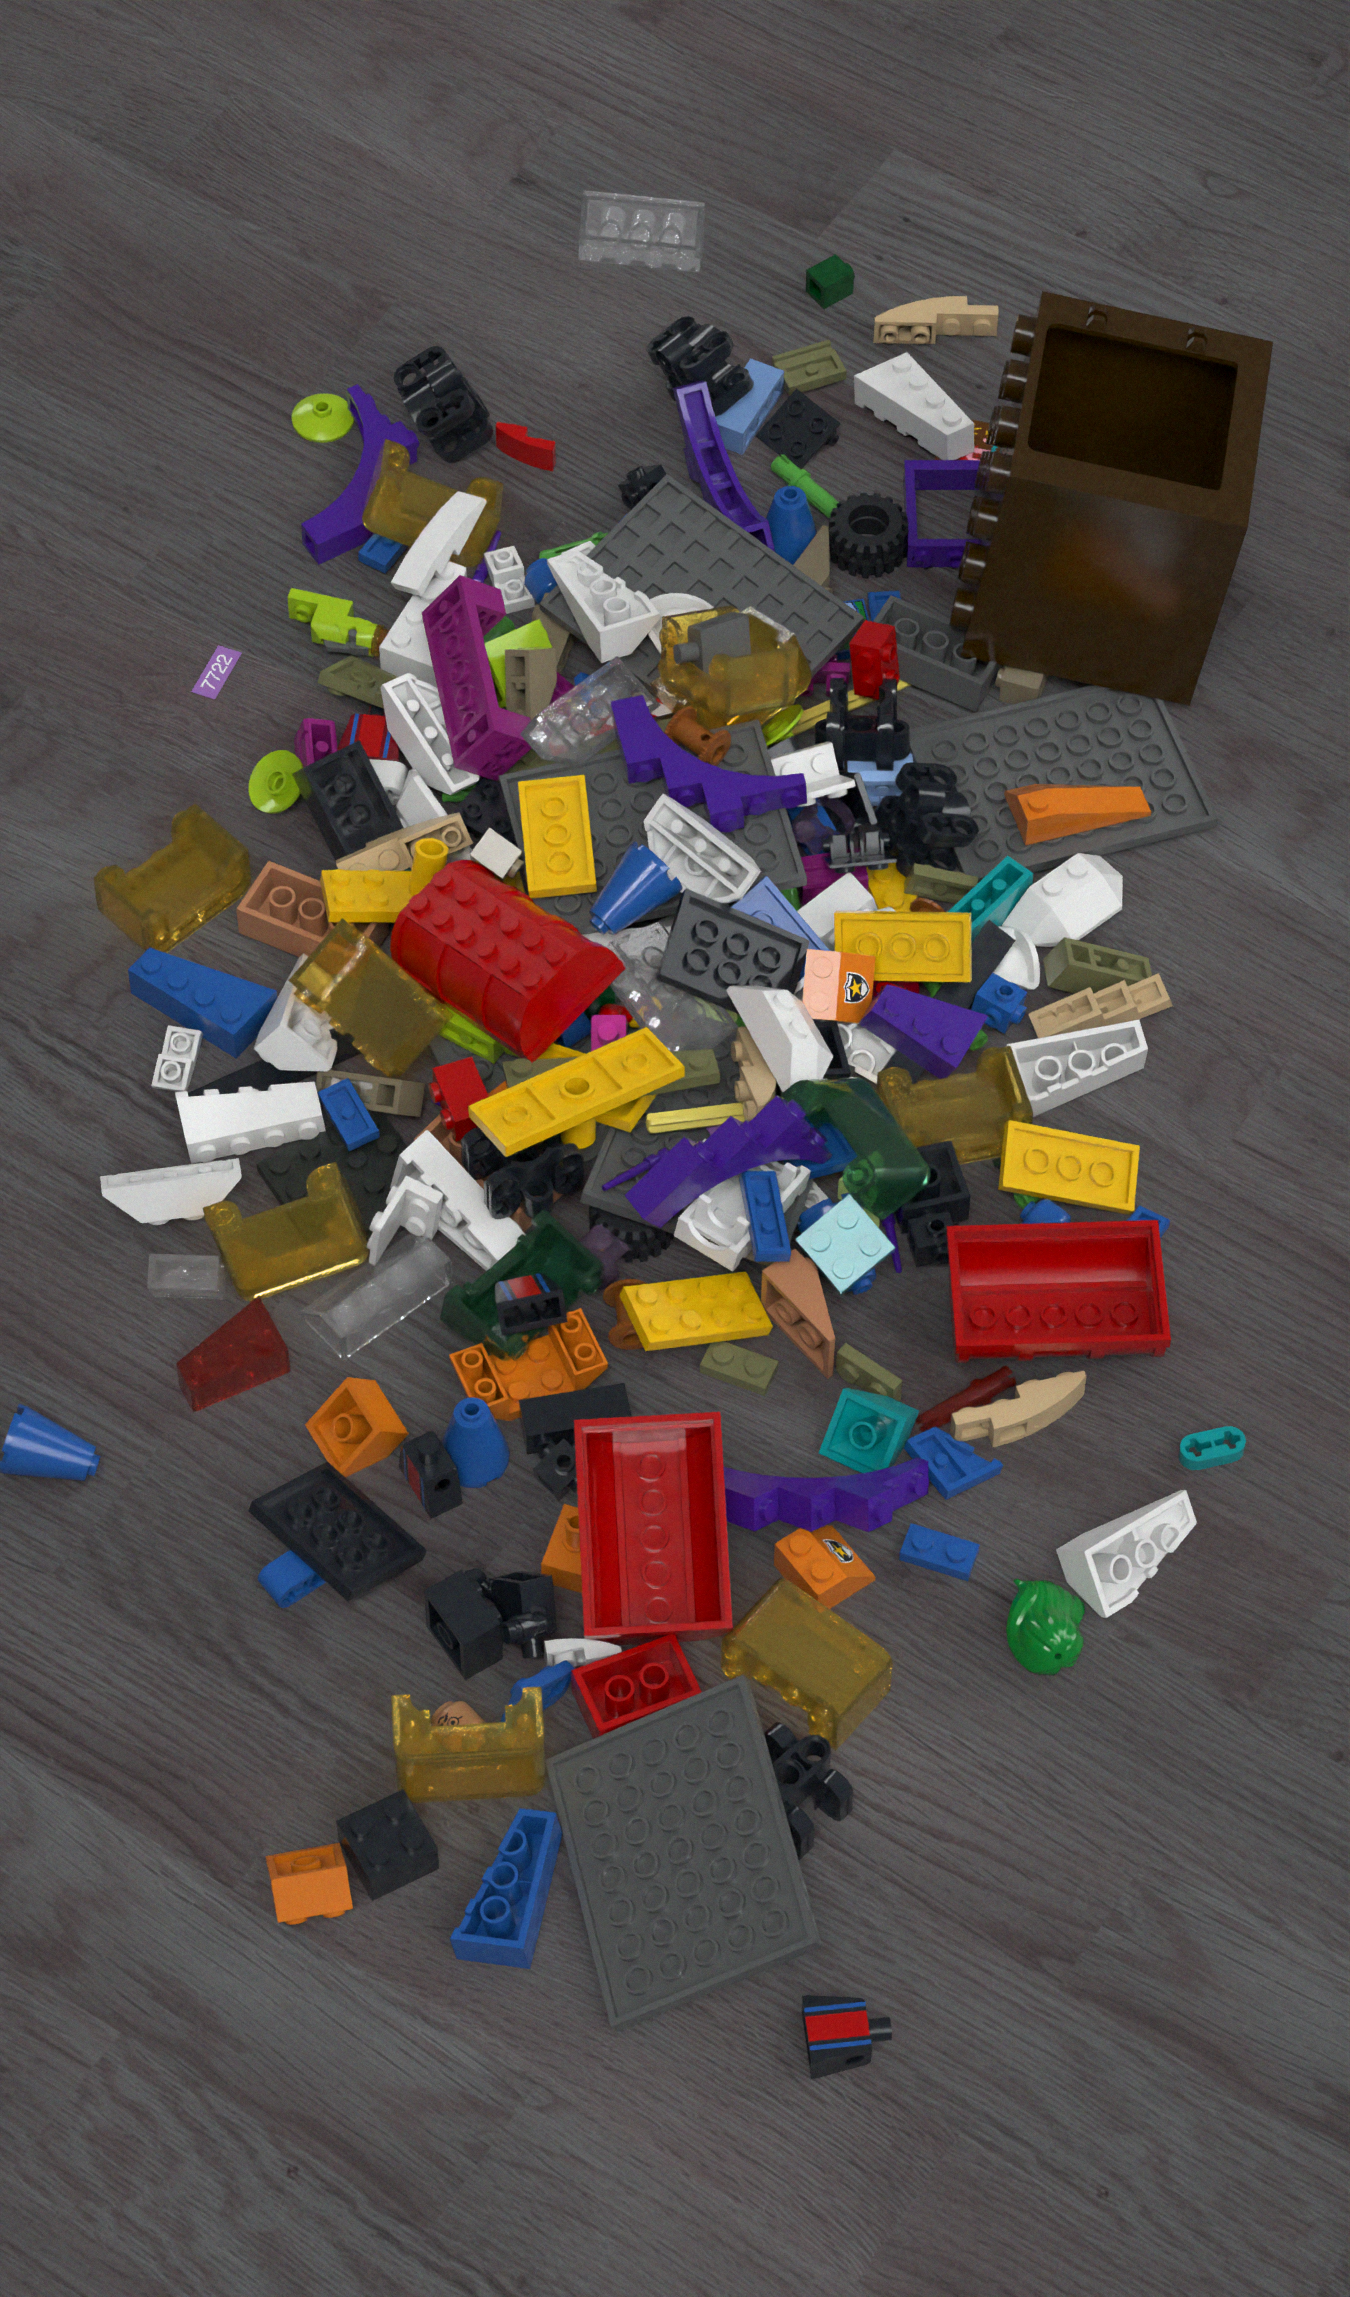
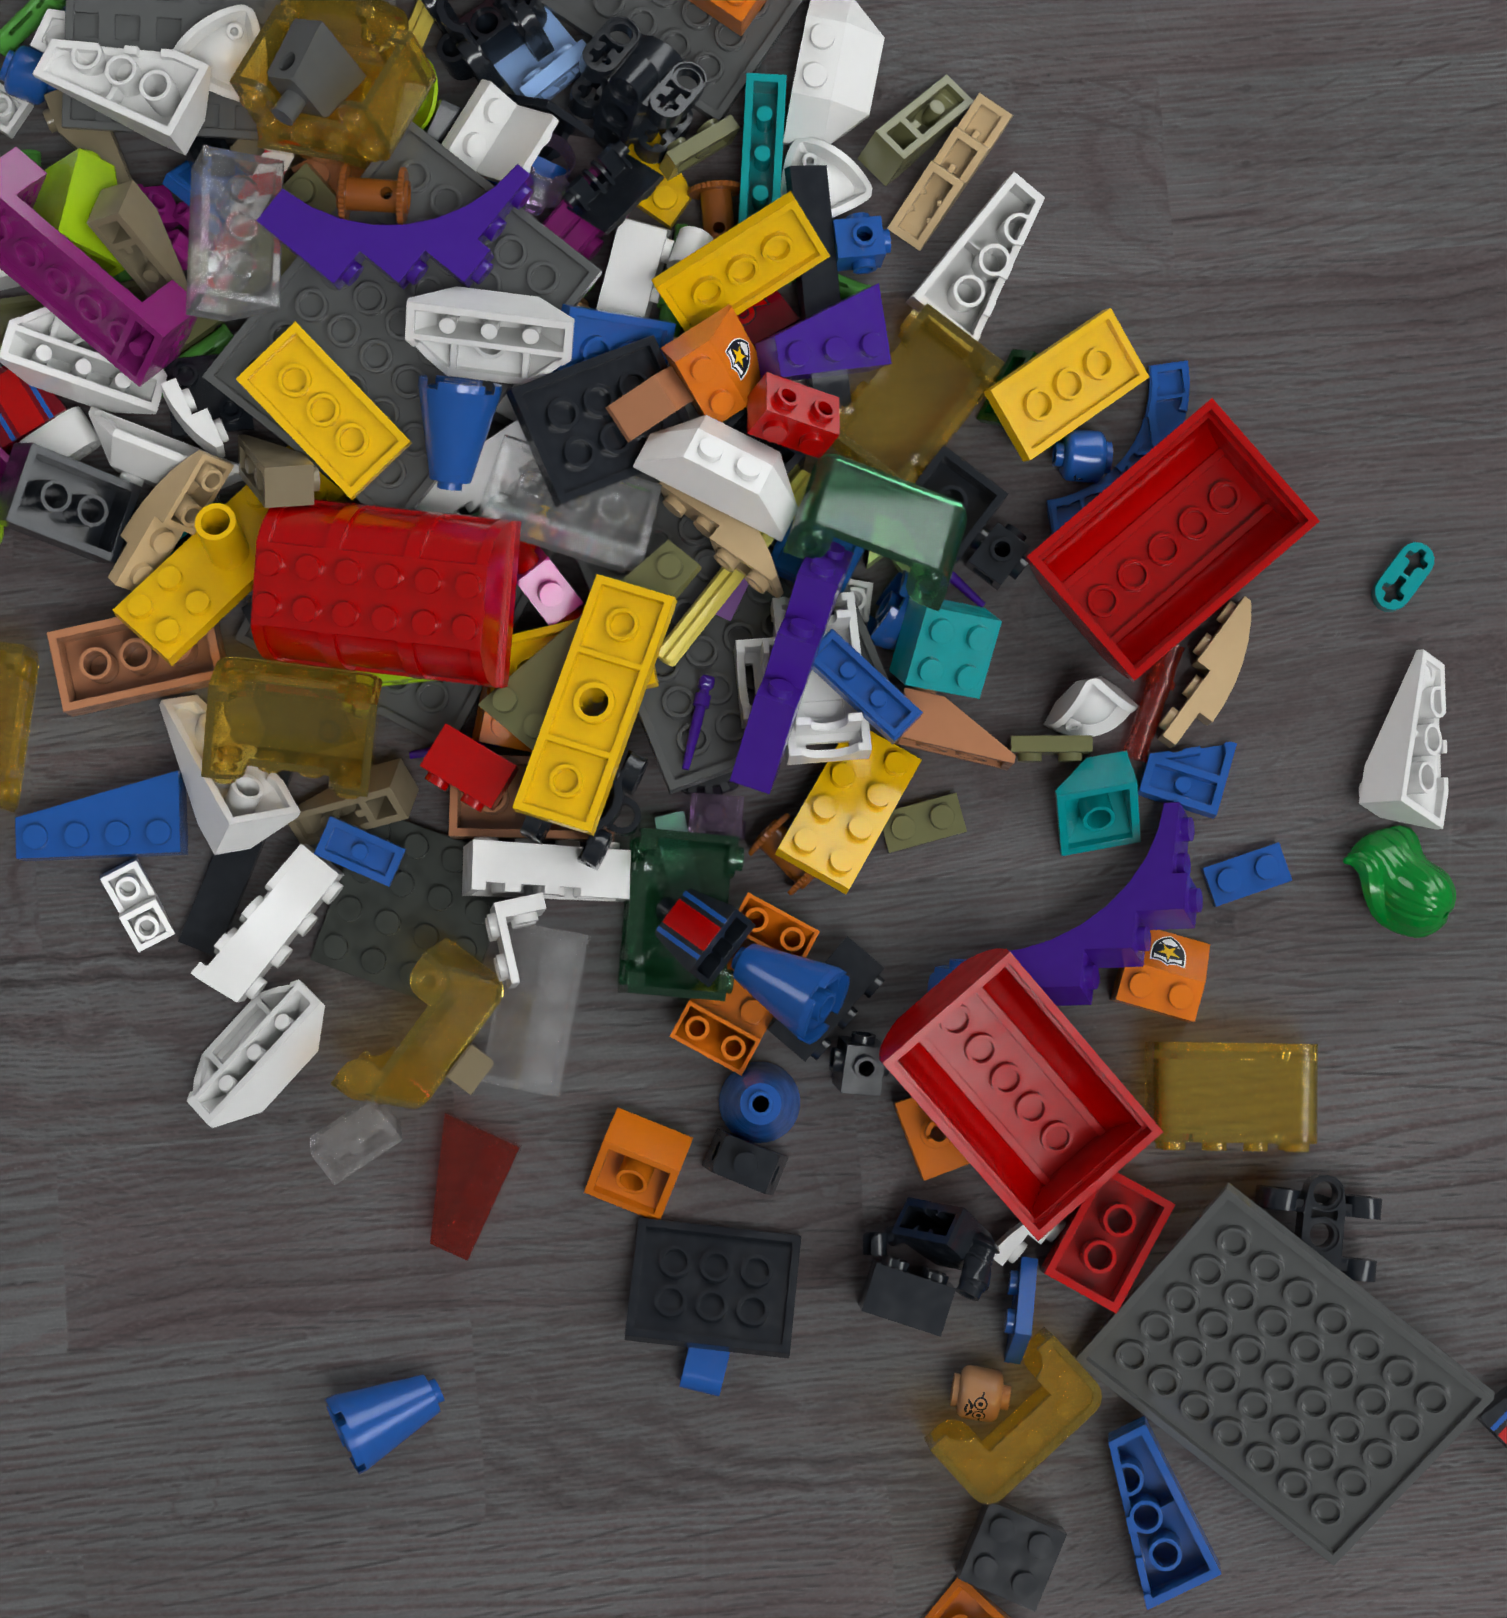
camera: 45 degrees left, 30 degrees up
none -> white slope [161,378,229,458]
none -> dark tan slope [447,1044,494,1095]
none -> nougat slope [606,365,694,443]
none -> blue cone [731,943,850,1044]
none -> red brick [747,372,840,459]
none -> white hat [1044,676,1138,737]

